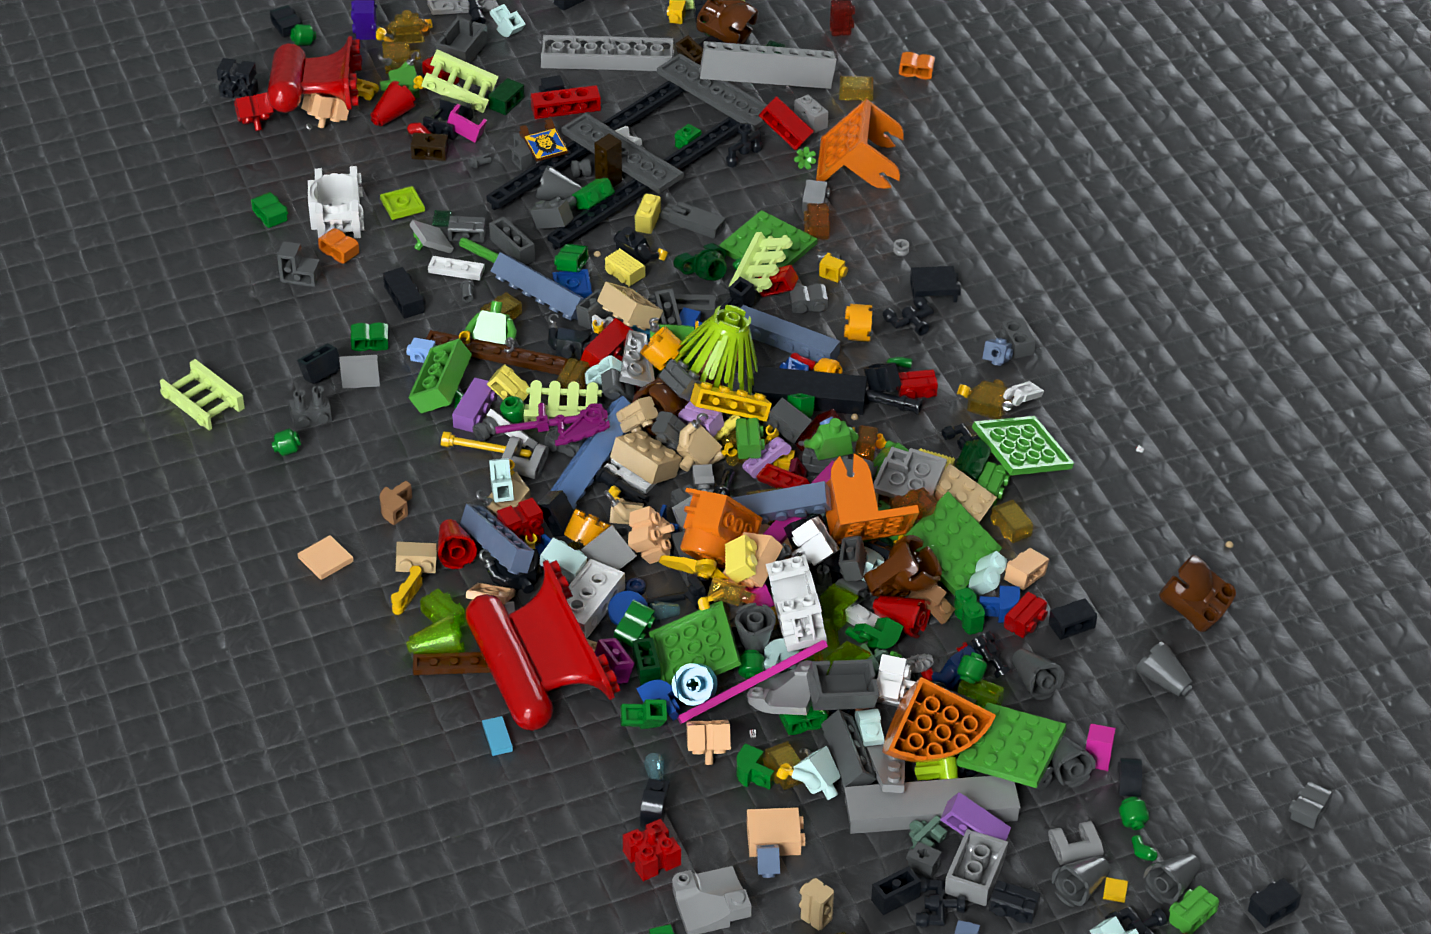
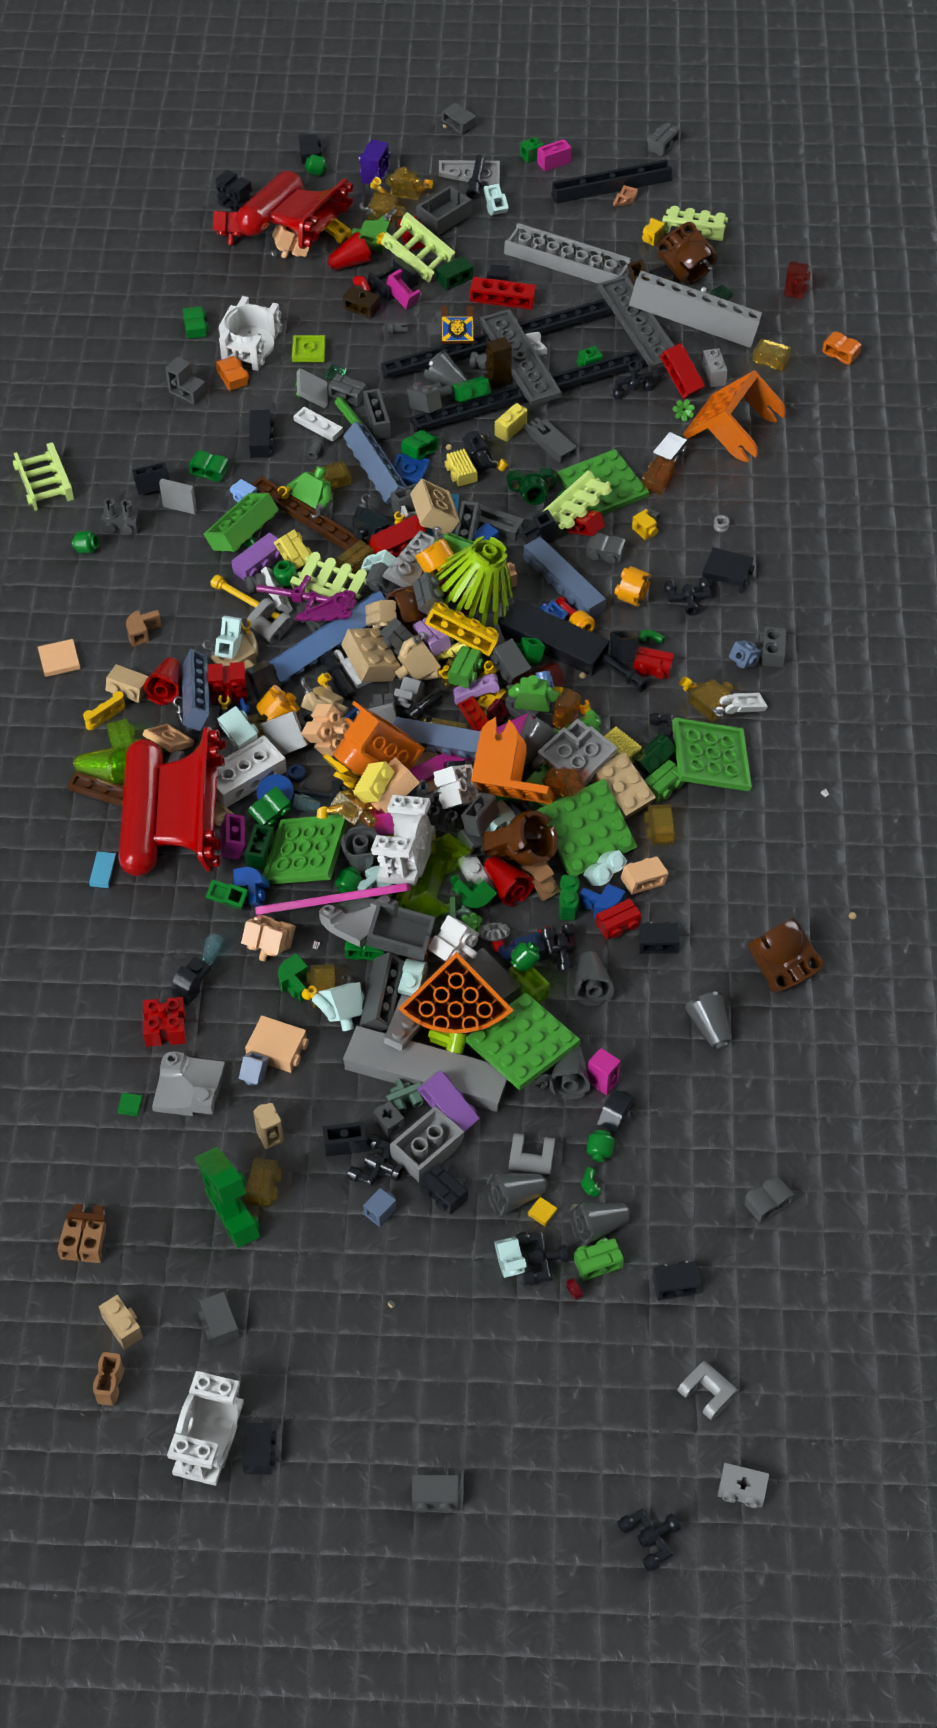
camera: 25 degrees right, 10 degrees up
brick [672,663,717,705] -> none

